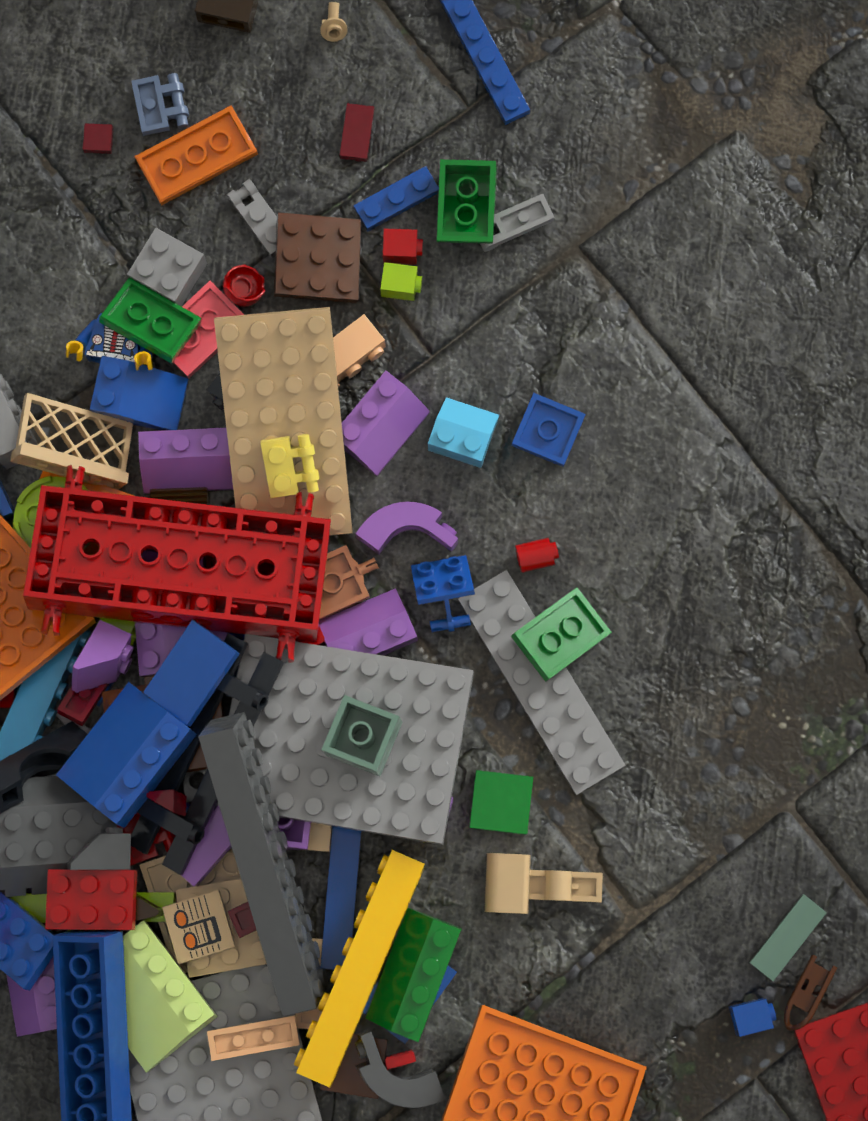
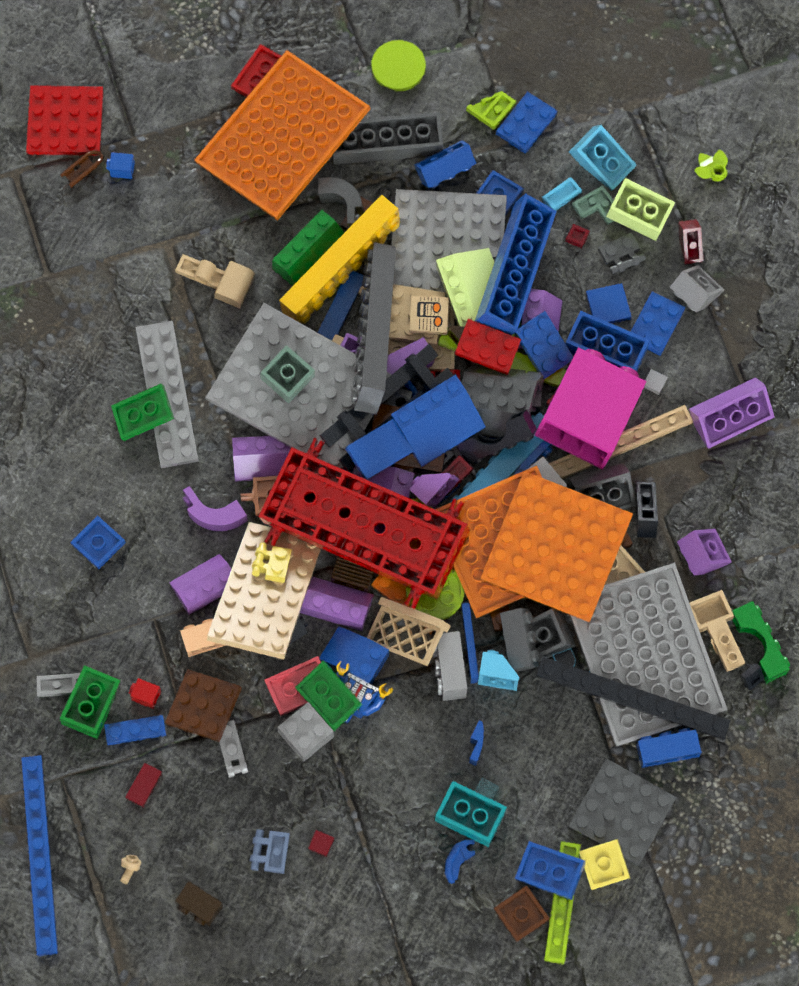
camera: 165 degrees left, 10 degrees down
dark grey slope [67,828,131,870] -> none
orange tile [134,105,258,206] -> none
dark red slope [147,789,187,817] -> none
light nougat plate [207,1015,300,1061] -> none
red hair [223,264,266,307] -> none
dark red tile [227,902,257,938] -> none
lime brick [380,262,423,301] -> none
red tile [385,1049,416,1070] -> none
blue plate [411,555,475,633] -> none
medium azure slope [428,397,499,468] -> none
green tile [470,770,533,835] -> none
red brick [515,538,559,573] -> none
sand green tile [749,894,827,981] -> none

